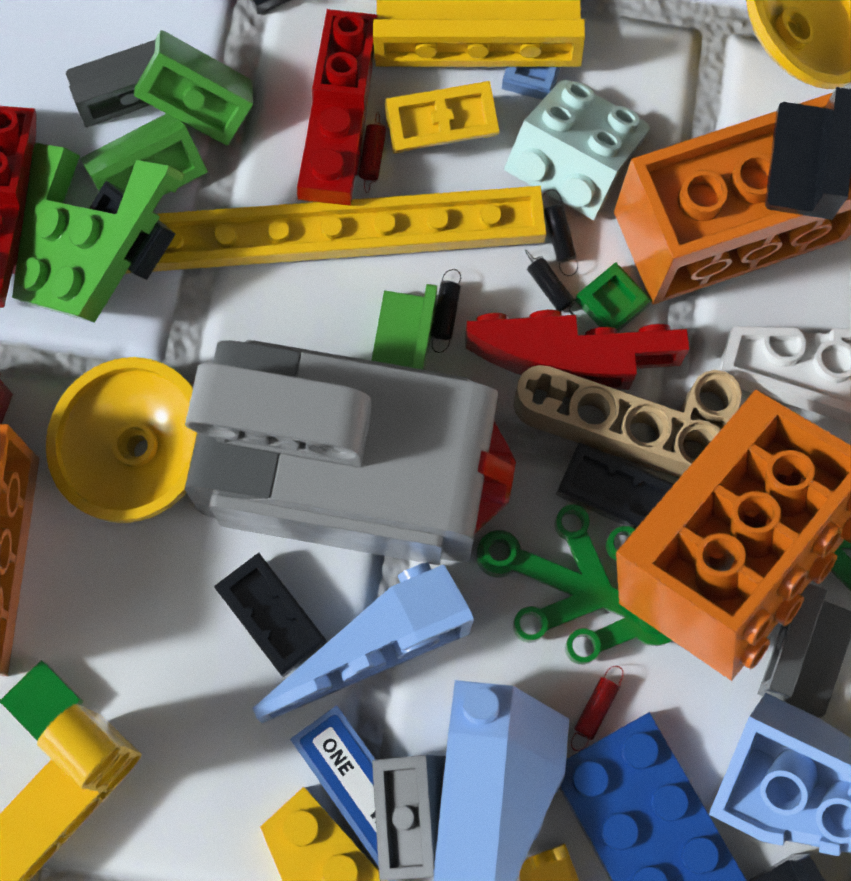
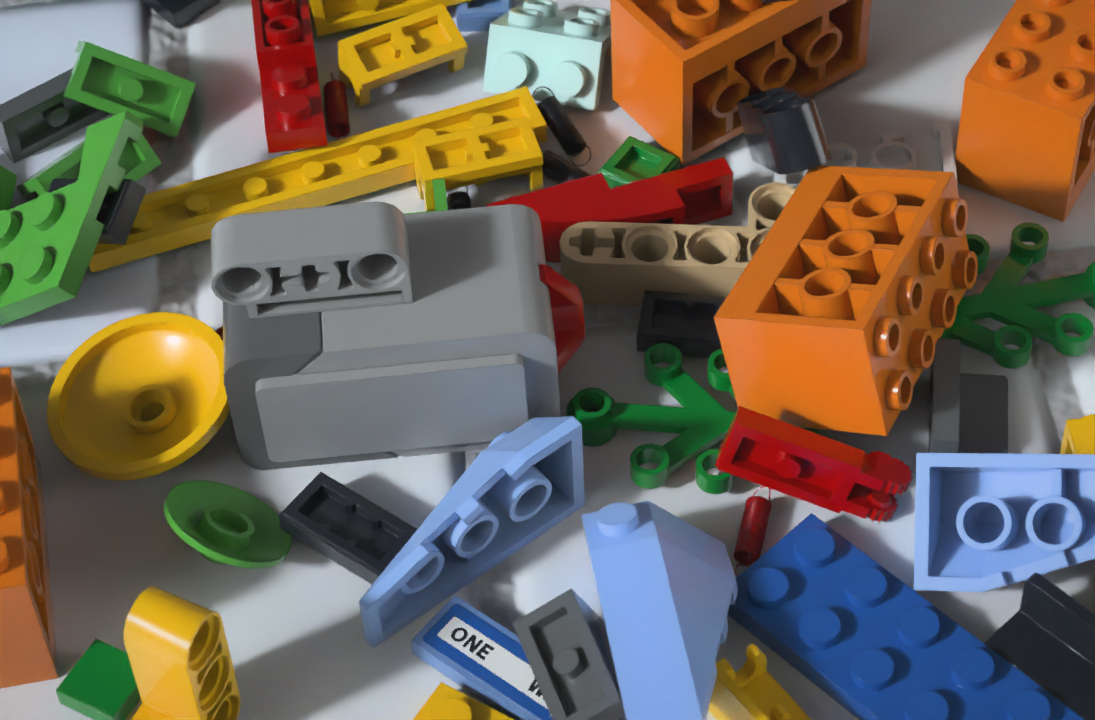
camera: 10 degrees left, 25 degrees down
none -> bright green dish [163,480,292,569]
none -> yellow hinge [411,117,544,211]
none -> red hinge [715,406,913,523]
none -> black beam [736,87,831,175]

